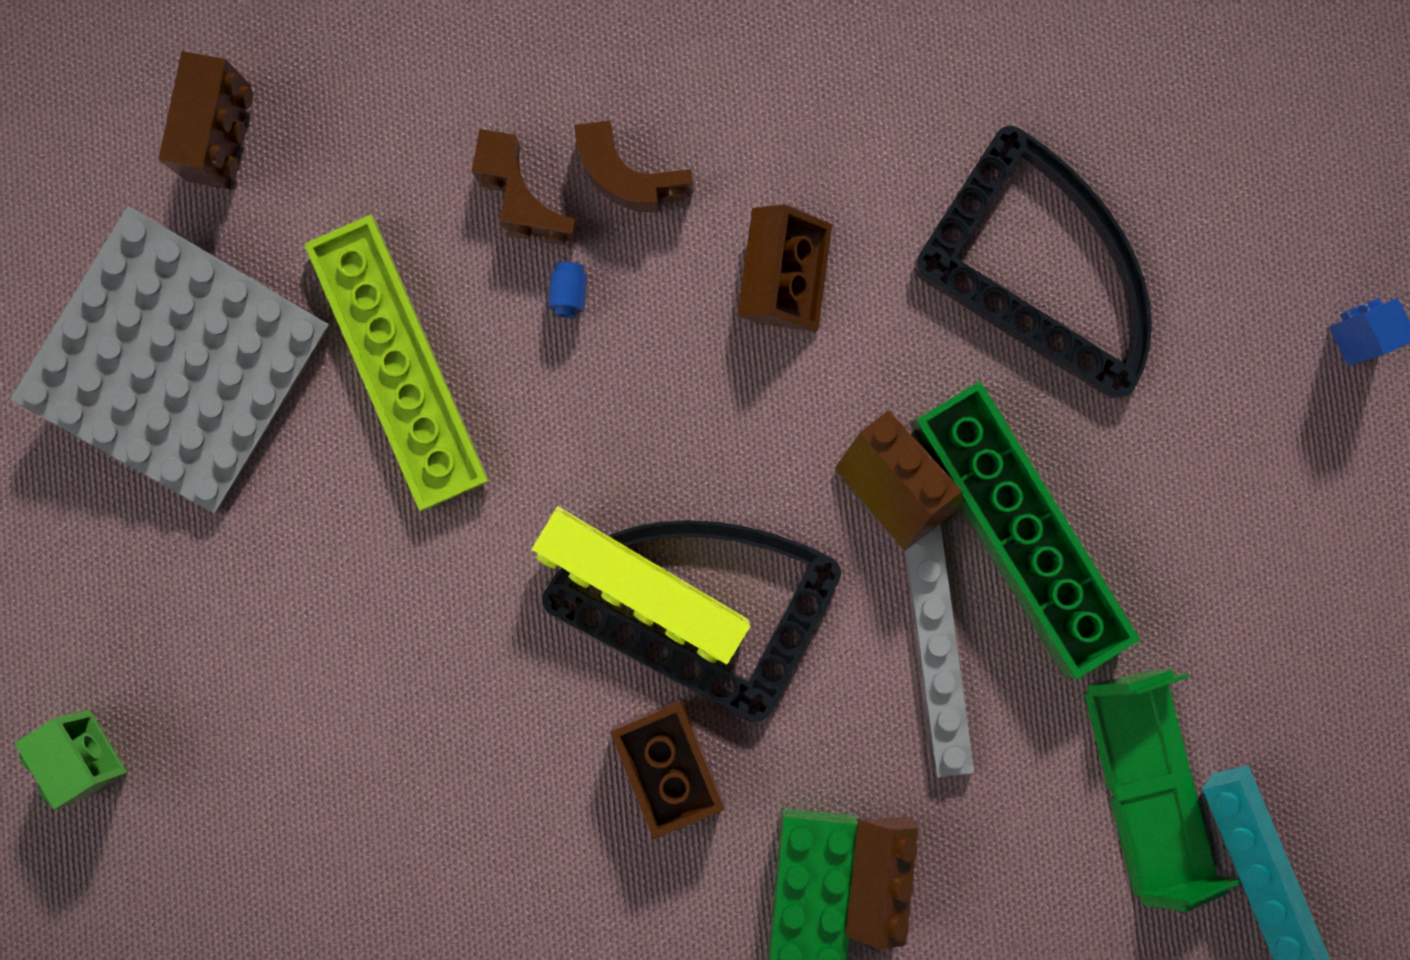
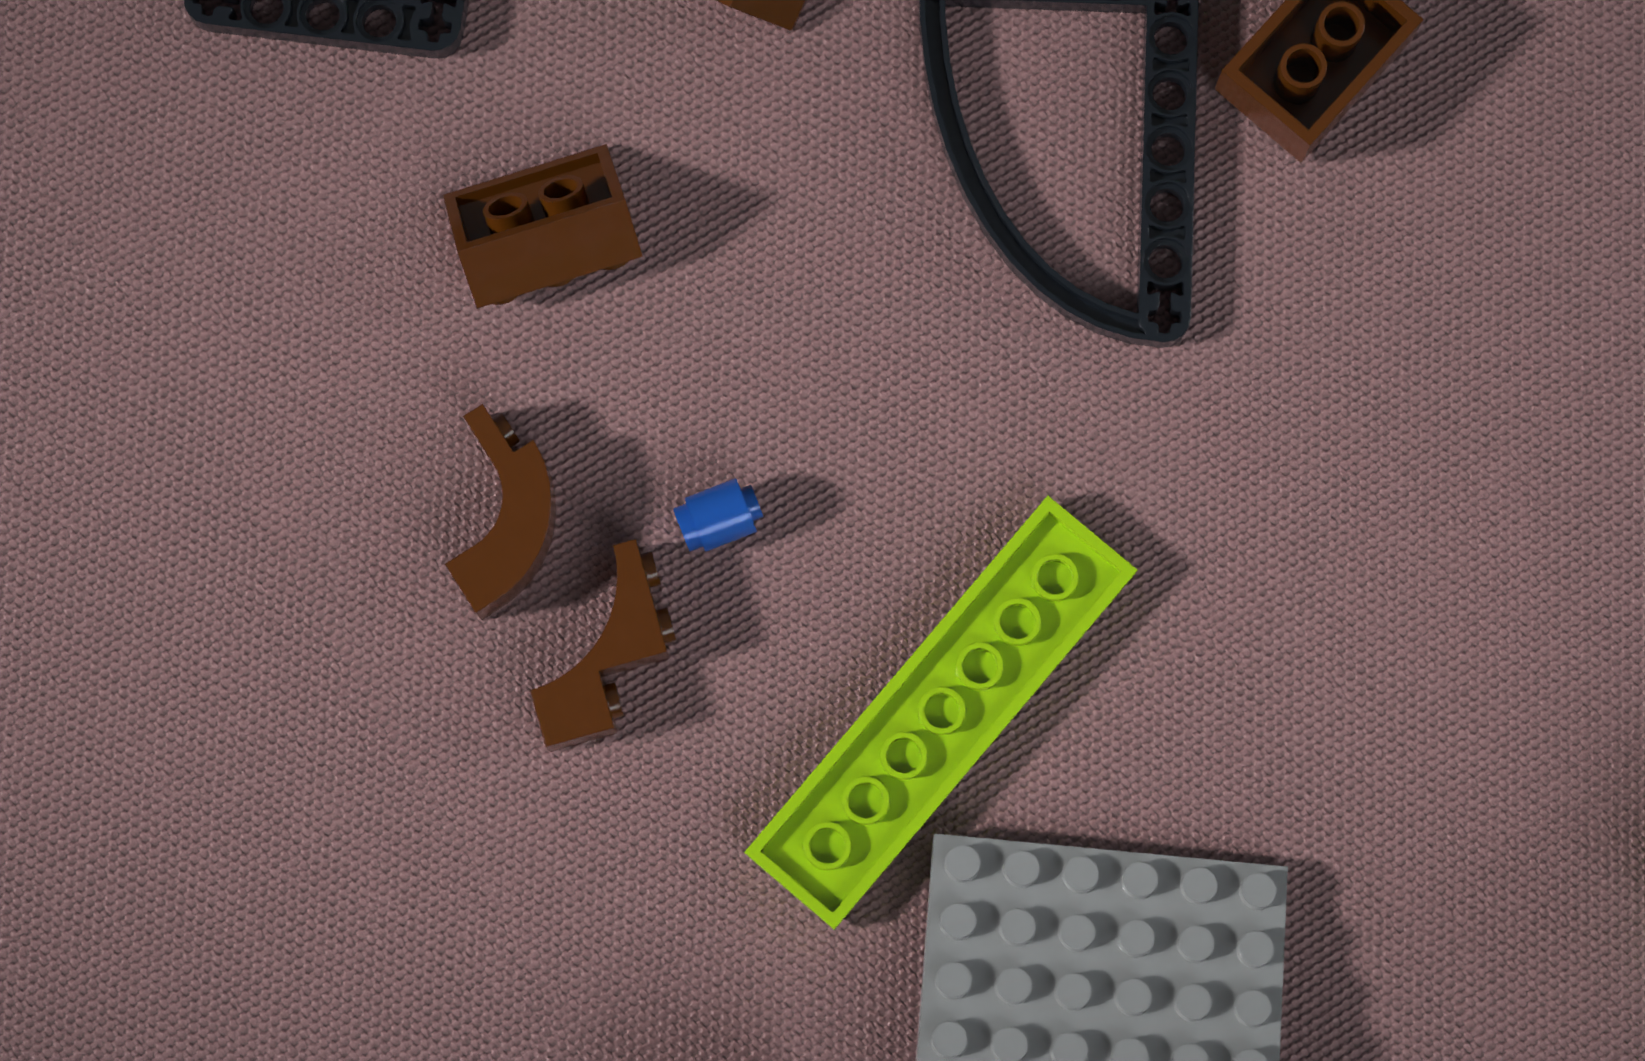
camera: 115 degrees left, 5 degrees down
neon yellow brick [531,506,751,665] -> none

